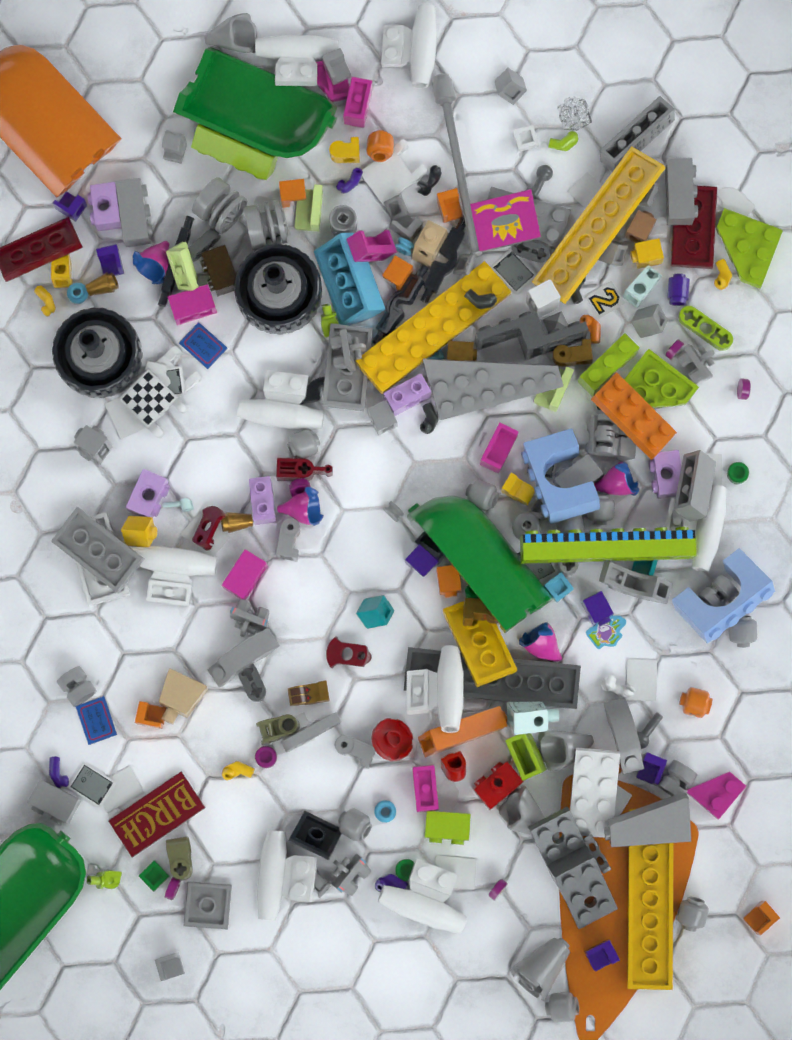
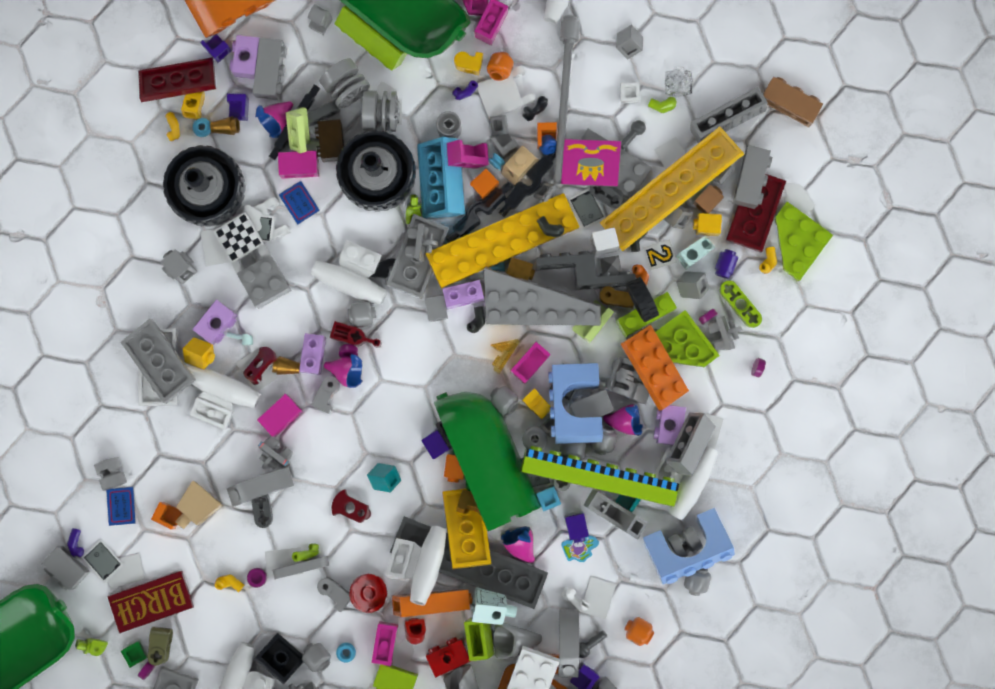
camera: 15 degrees right, 5 degrees up
olive piece [256,714,300,745] -> none
orange panel [279,179,306,208] -> none
pearl gold leg [287,680,330,706] -> none
yellowish green panel [295,184,323,232] -> none
light grey bush [383,501,404,522] -> none
green tile [727,462,749,484] -> none
none -> light grey brick [237,255,292,309]
none -> lime arm [292,543,320,562]
none -> clear yellow slope [490,339,520,374]
none -> blue piece [539,134,557,155]
none -> black tyre [626,277,659,322]
none -> medium nougat brick [763,76,823,128]

